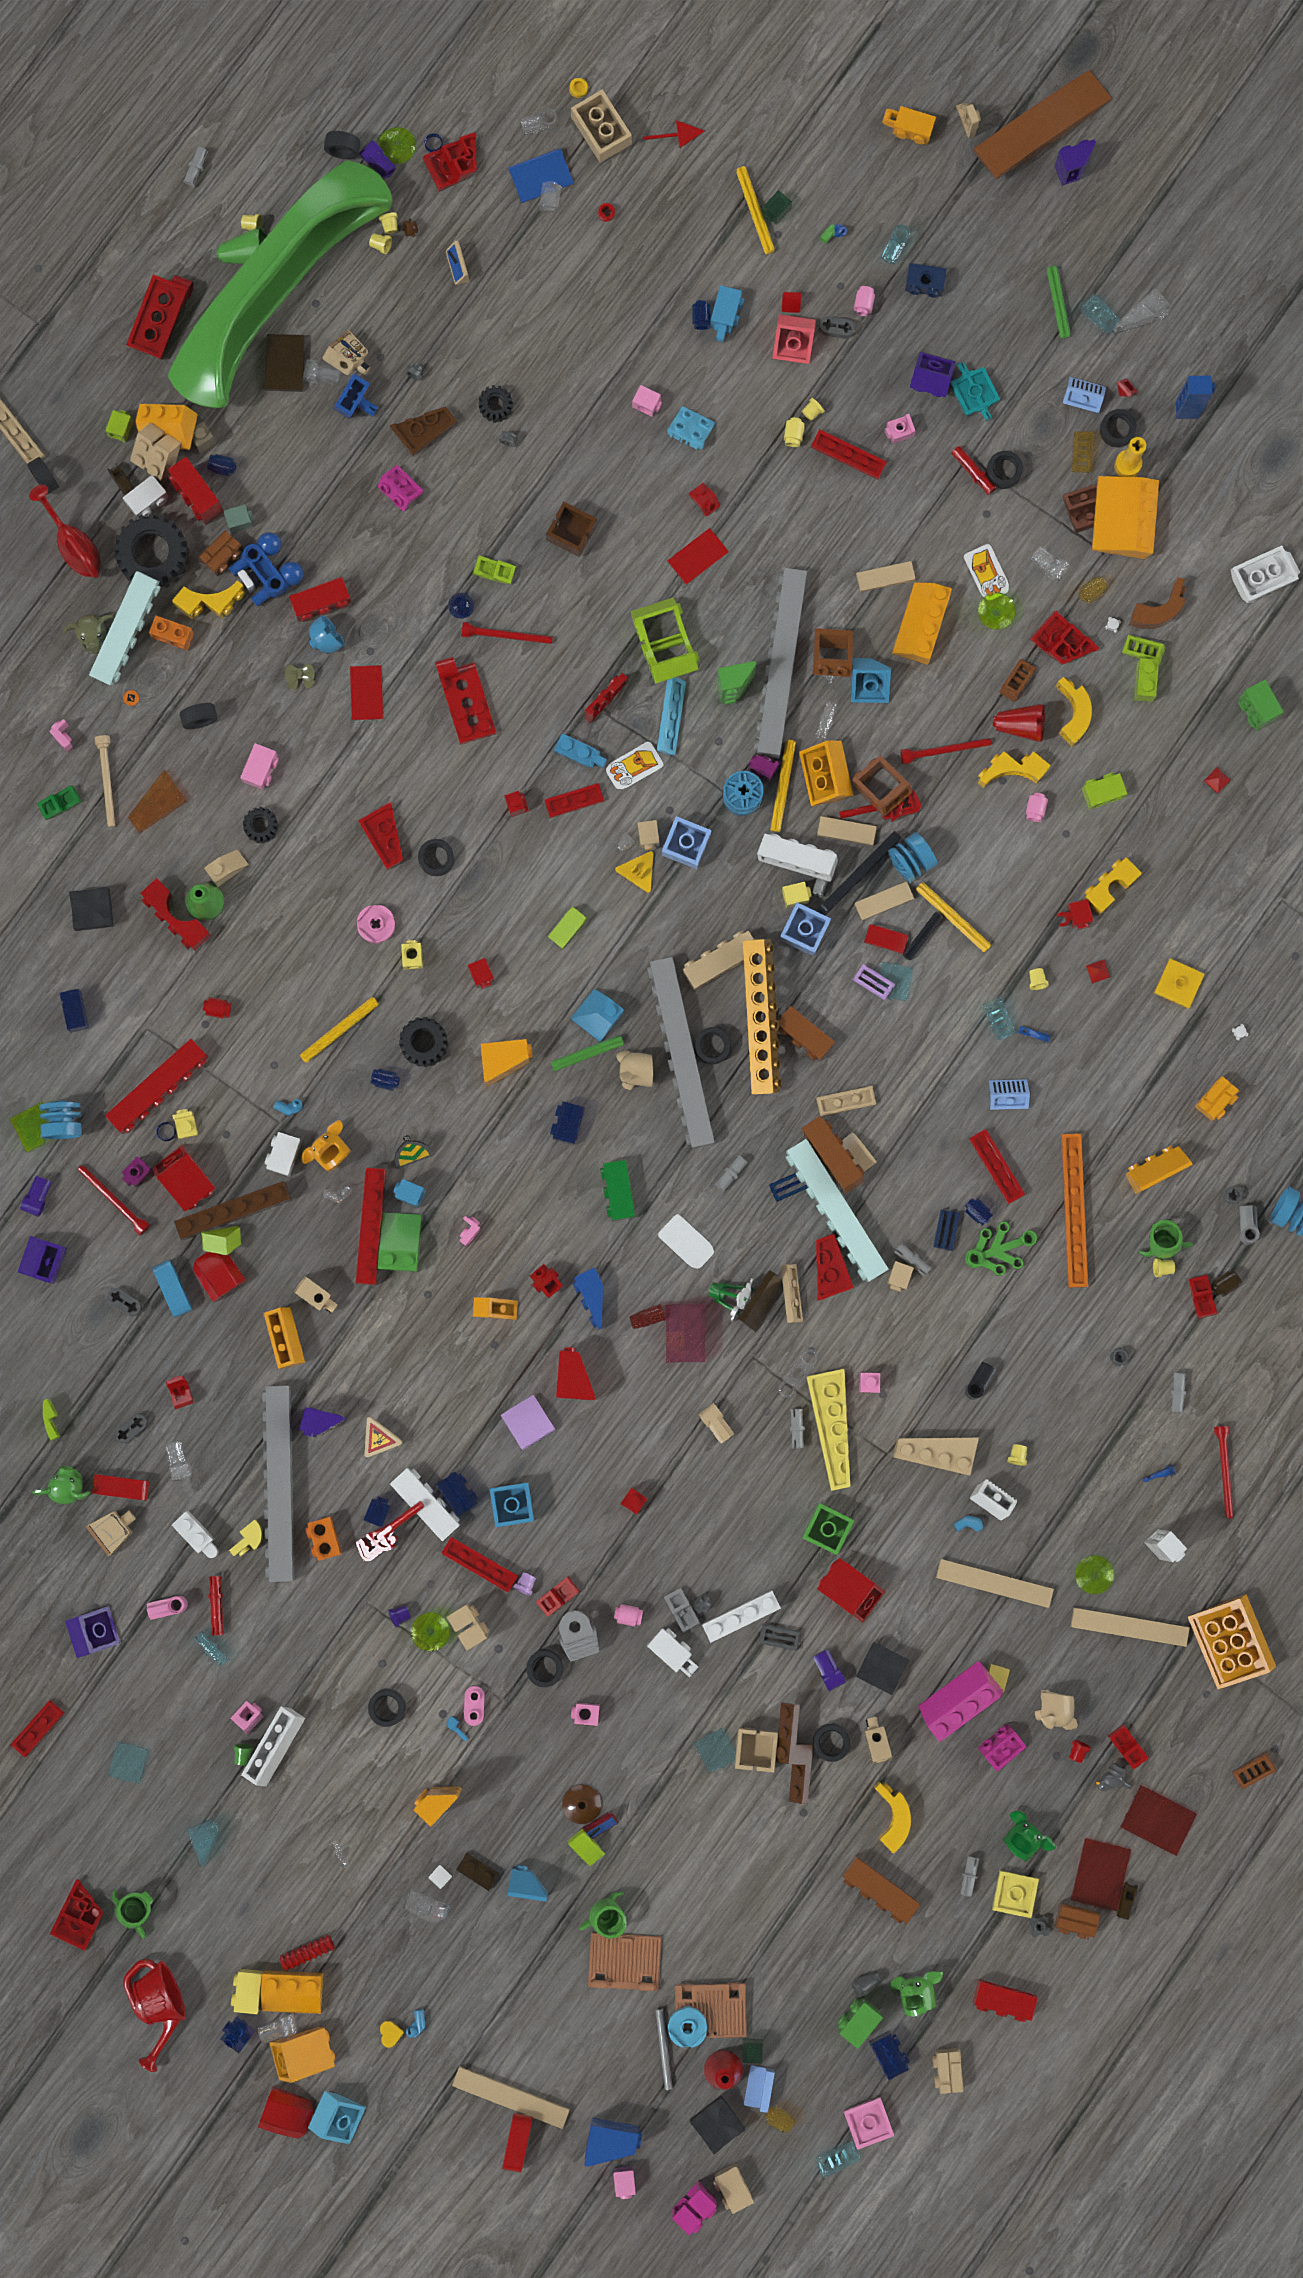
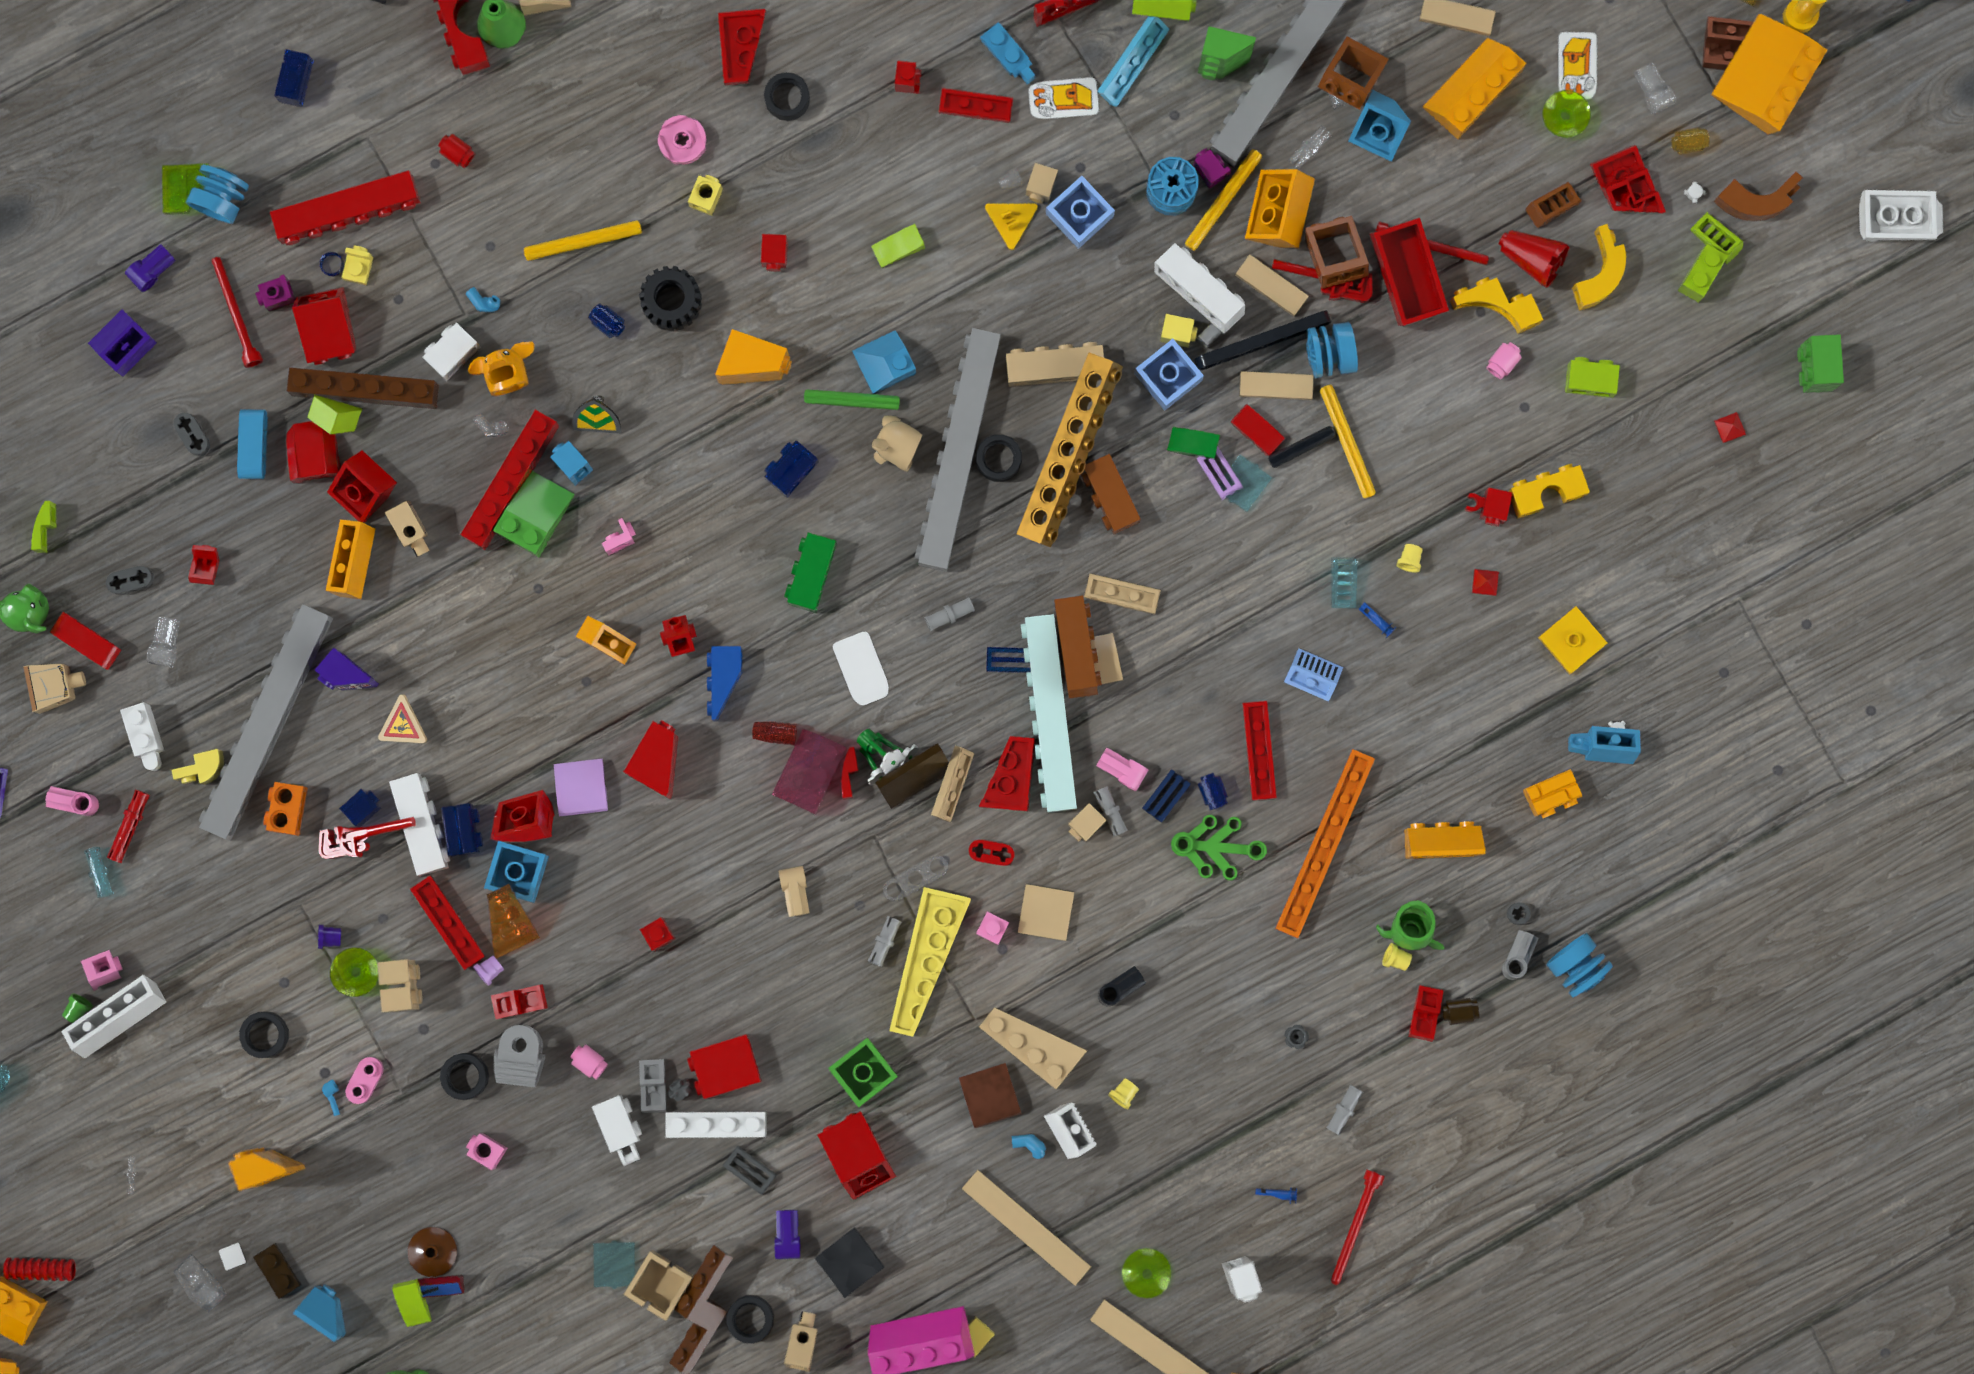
camera: 30 degrees right, 0 degrees up
none -> red slope [327,450,397,523]
none -> clear orange wing [487,884,540,959]
none -> red slope [491,790,555,842]
none -> red brick [687,1034,762,1099]
none -> red slope [841,747,859,800]
none -> copper slope [959,1063,1022,1129]
none -> red beam [969,840,1015,866]
none -> tan tile [1018,884,1074,941]
none -> bright pink piece [1096,748,1149,791]
none -> green slope [1167,427,1220,460]
none -> red piece [1370,218,1449,326]
none -> dark azure hinge [1568,726,1641,764]

